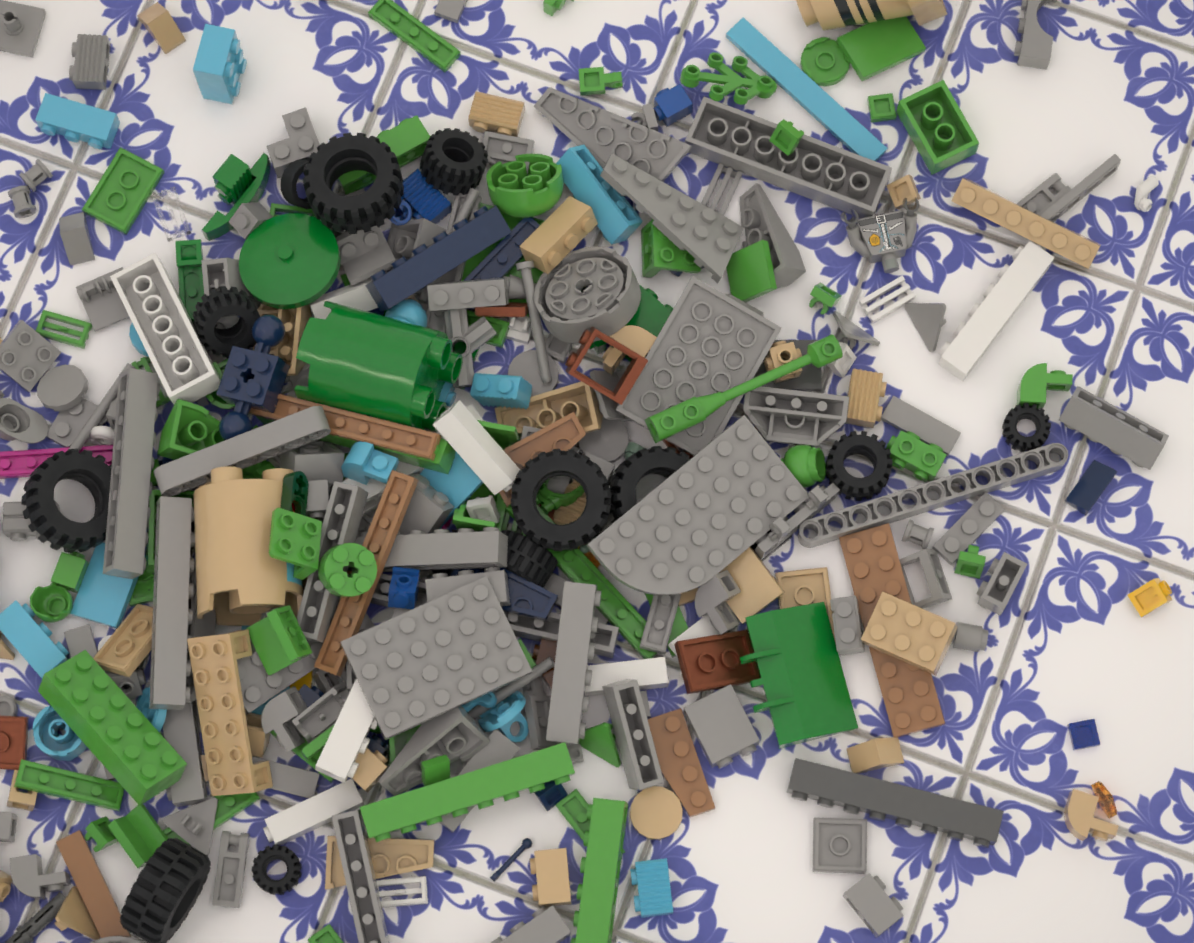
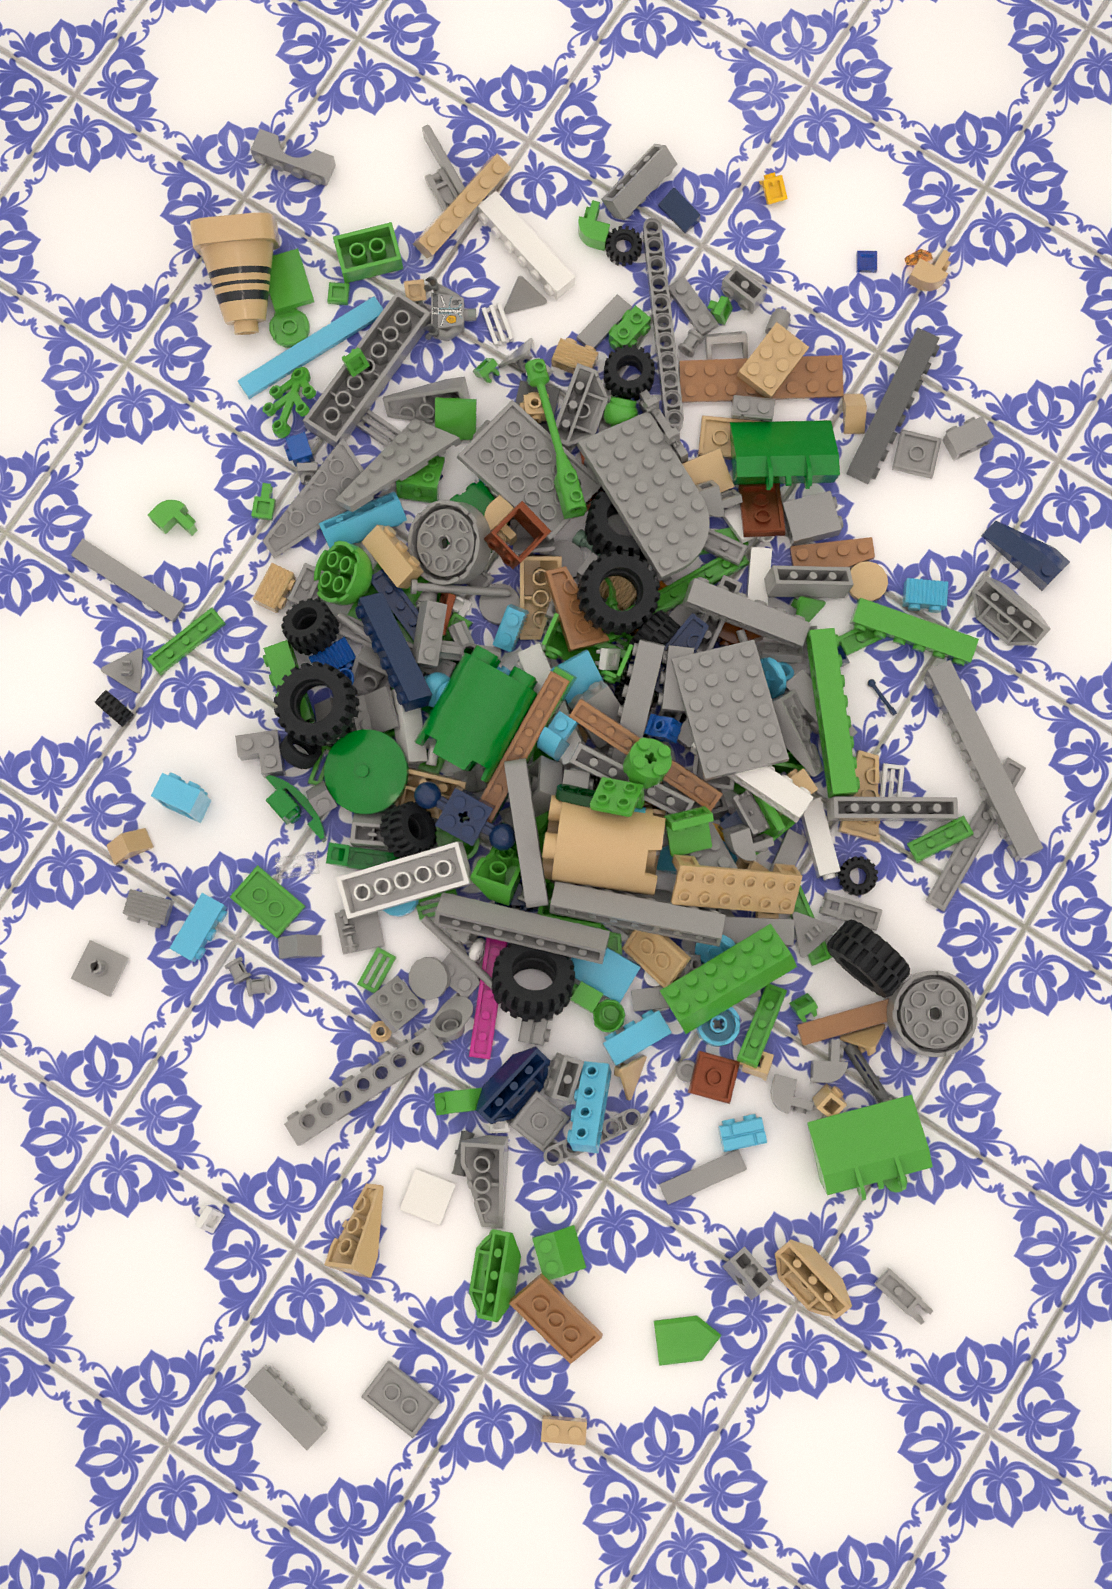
camera: 80 degrees left, 5 degrees up
bright green panel [108,804,168,868] -> none
bright green tile [421,754,450,786] -> none
white brick [433,400,520,495] -> none
tan brick [530,848,571,907] -> none
white arm [1134,176,1159,212] -> none

